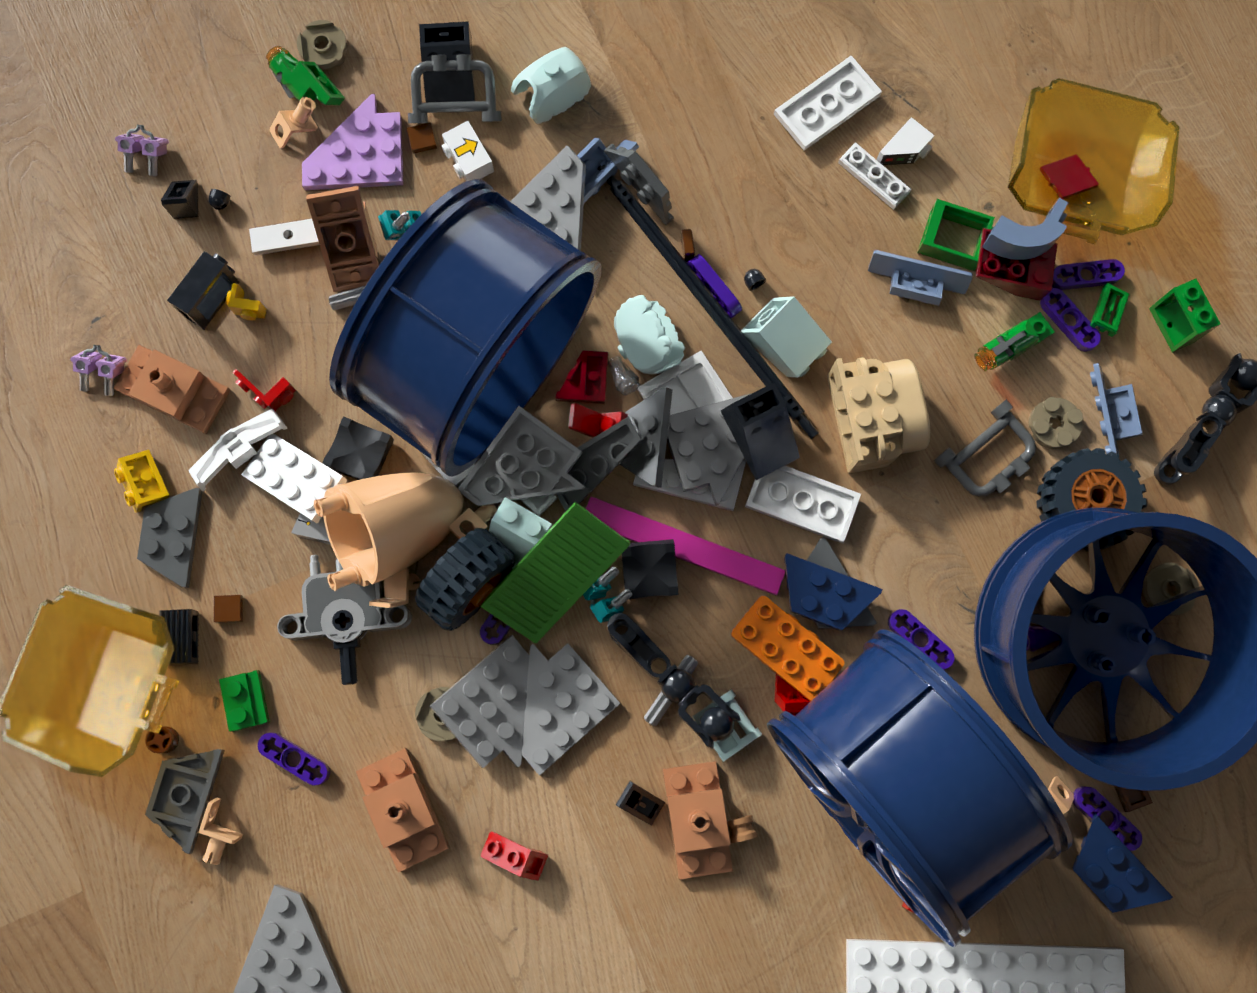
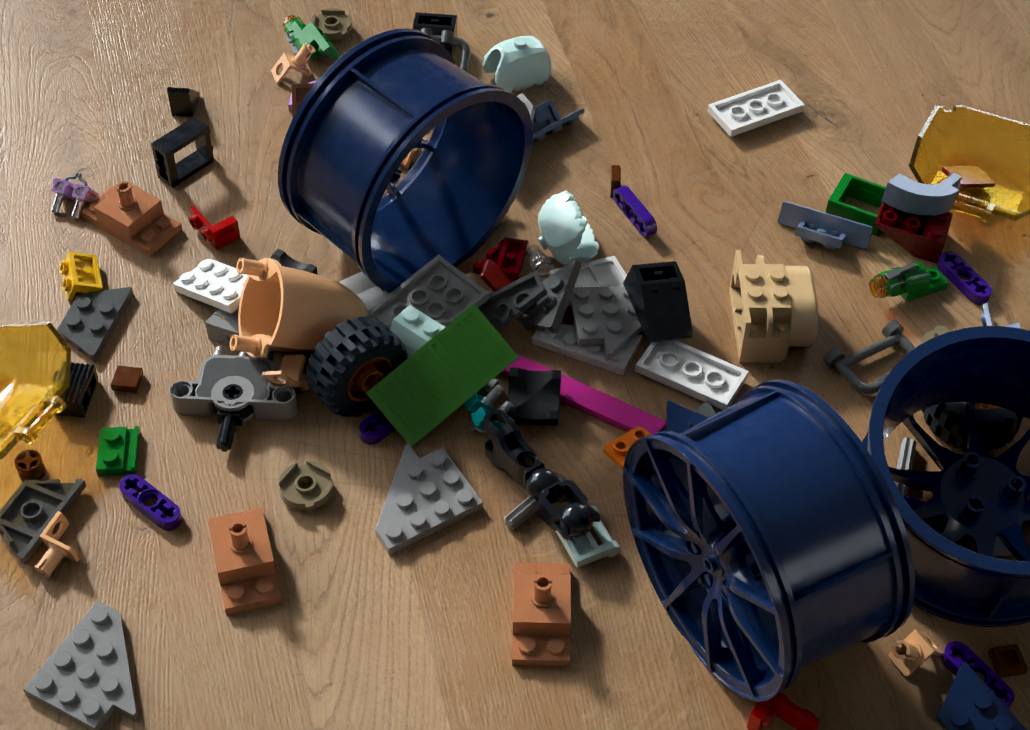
camera: 10 degrees right, 30 degrees down
piece [115,125,169,176] -> none
white plate [189,409,287,491] -> none
black hinge [208,189,231,210] -> none
yellow bracket [226,283,267,320] -> none
white tile [249,219,319,255] -> none
light grey wing [430,635,529,768] -> none
red bracket [481,831,548,881] -> none
black axle [597,165,819,439] -> none
dark grey wing [604,144,674,225] -> none
black slope [616,780,665,826] -> none
medium nougat wheel [727,815,758,843] -> none
light aqua slope [741,296,832,378] -> none
black hinge [744,269,766,291] -> none
white tile [838,142,912,210] -> none
white slope [877,117,934,165] -> none
dark purple beam [1052,259,1125,290] -> none
green tile [1090,283,1129,337] -> none

